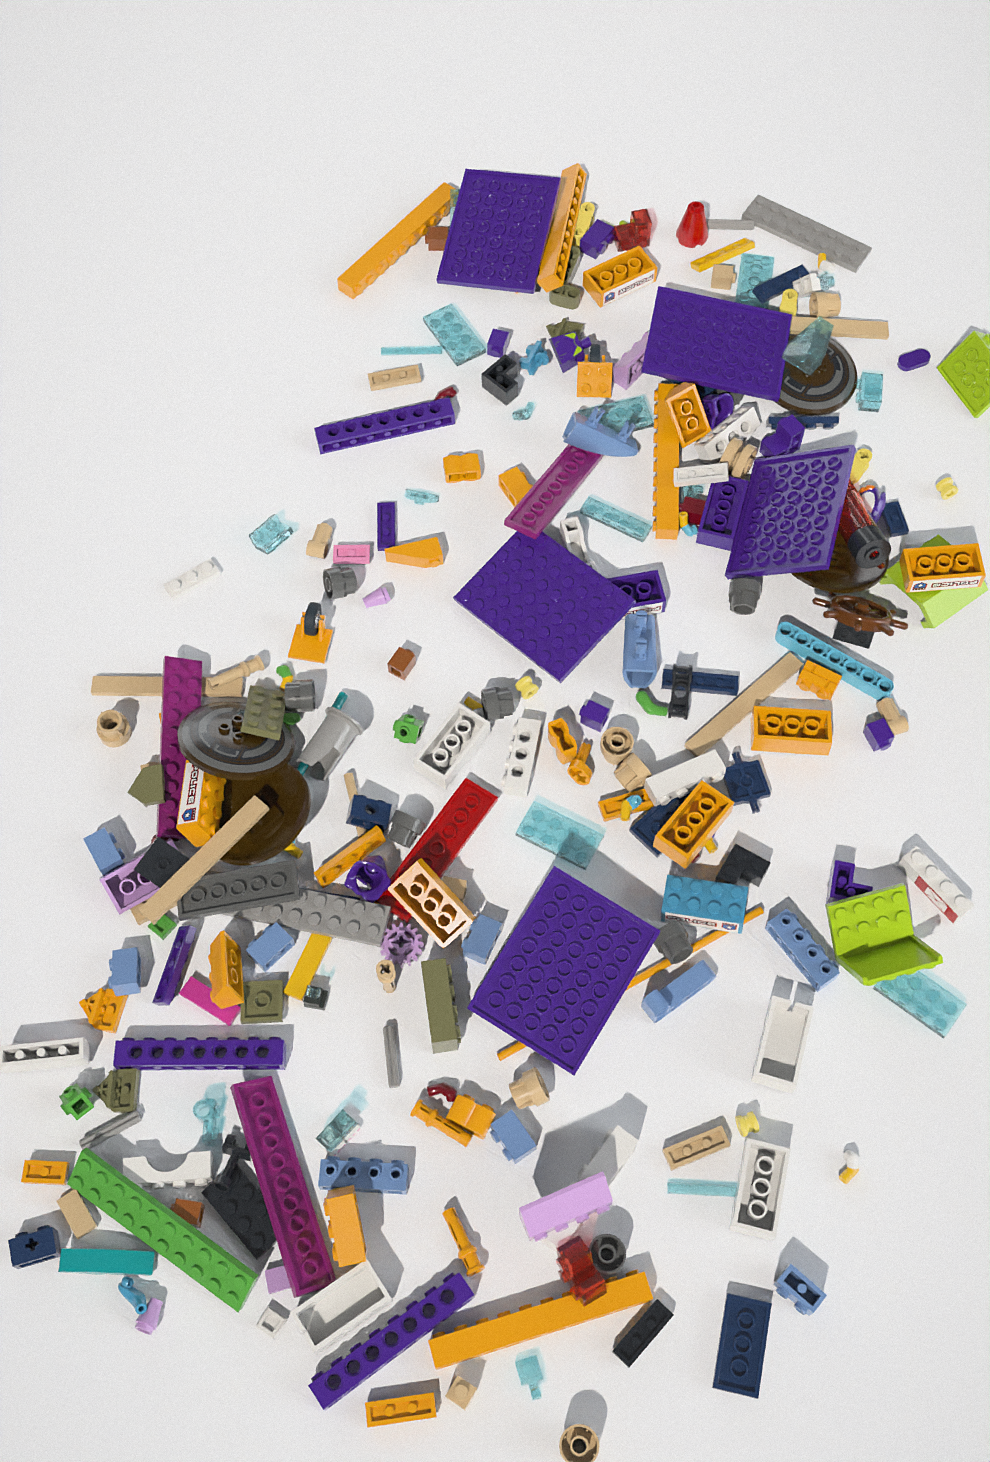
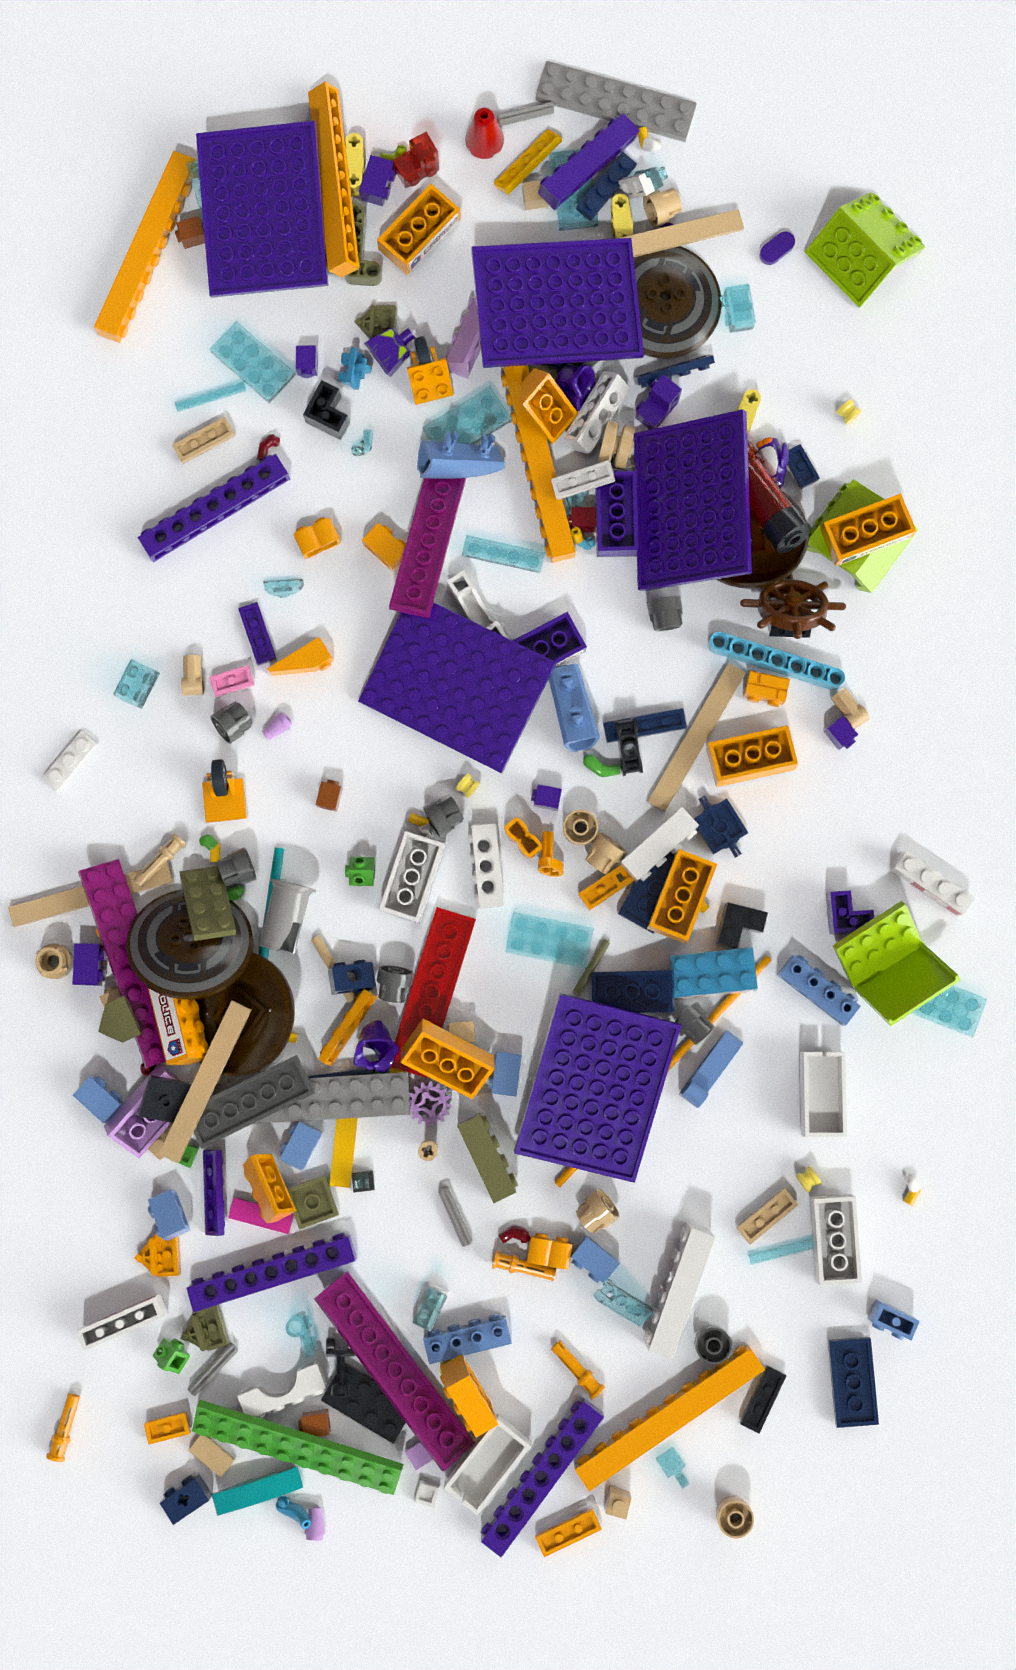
camera: 20 degrees left, 20 degrees up
lavender slope [519,1171,613,1242] -> none
clear red brick [556,1235,607,1307] -> none
arm [620,795,642,821] -> none
clear light blue wedge [781,316,834,375] -> none
none -> dark purple brick [72,943,107,986]
none -> dark purple brick [538,113,640,210]
none -> olive bar [572,939,610,996]
none -> dark blue plate [592,970,675,1013]
none -> clear light blue plate [593,1279,653,1327]

